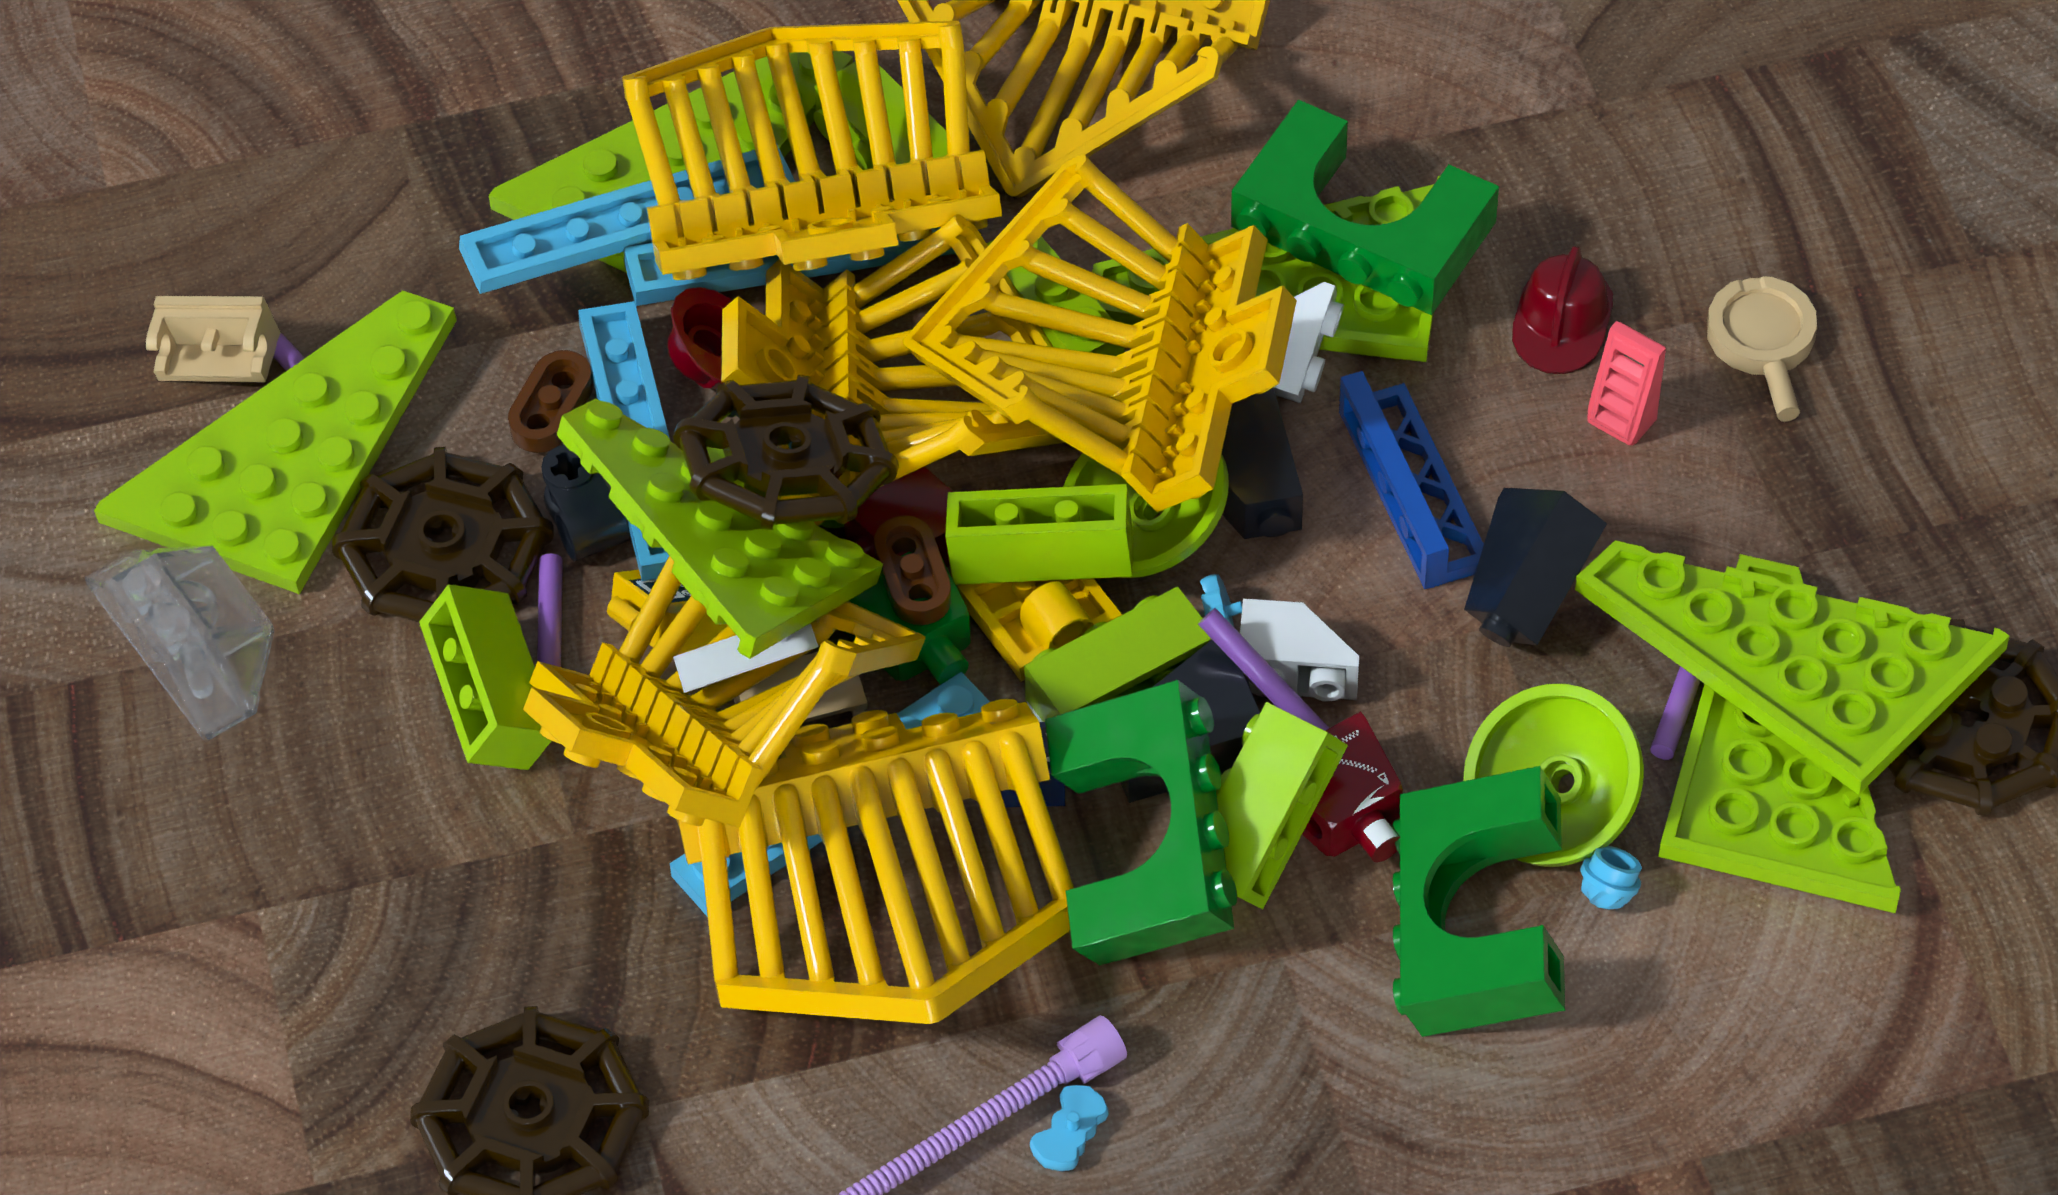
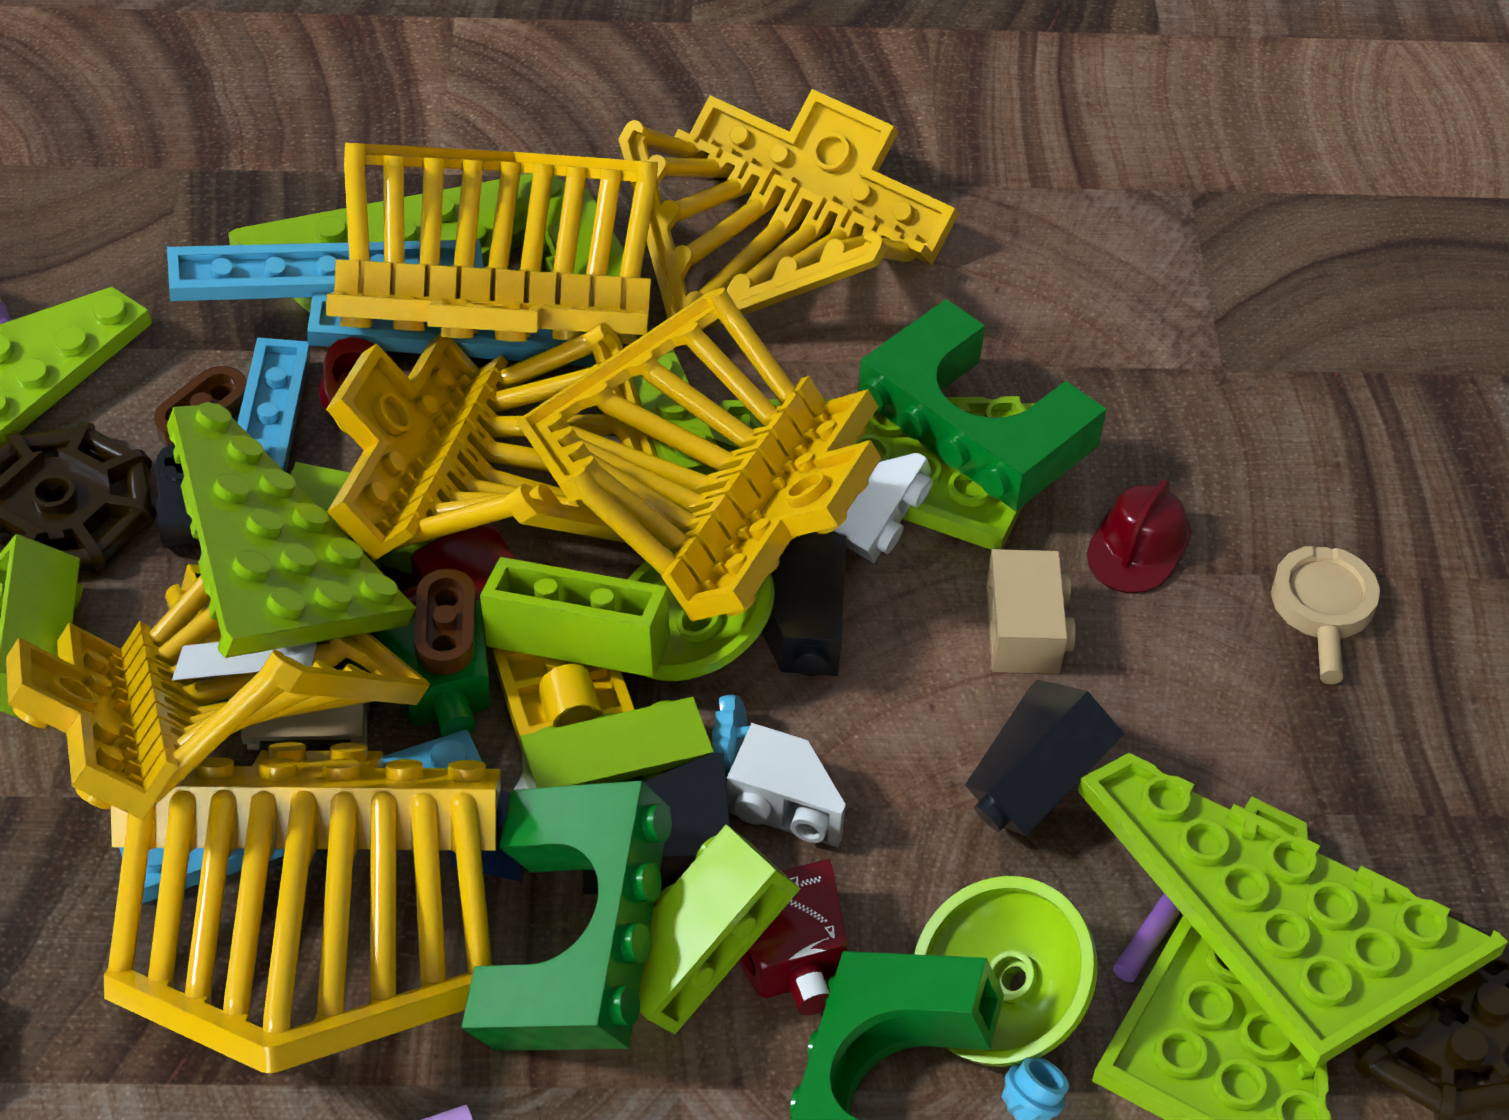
camera: 10 degrees right, 5 degrees down
medium lavender bar [537,553,563,667] -> none
dark brown plate [673,375,899,530] -> none
medium lavender bar [1198,608,1329,731] -> none
blue fence [1339,371,1484,590] -> none
coral slope [1587,321,1666,445] -> none
none -> tan brick [986,549,1075,674]

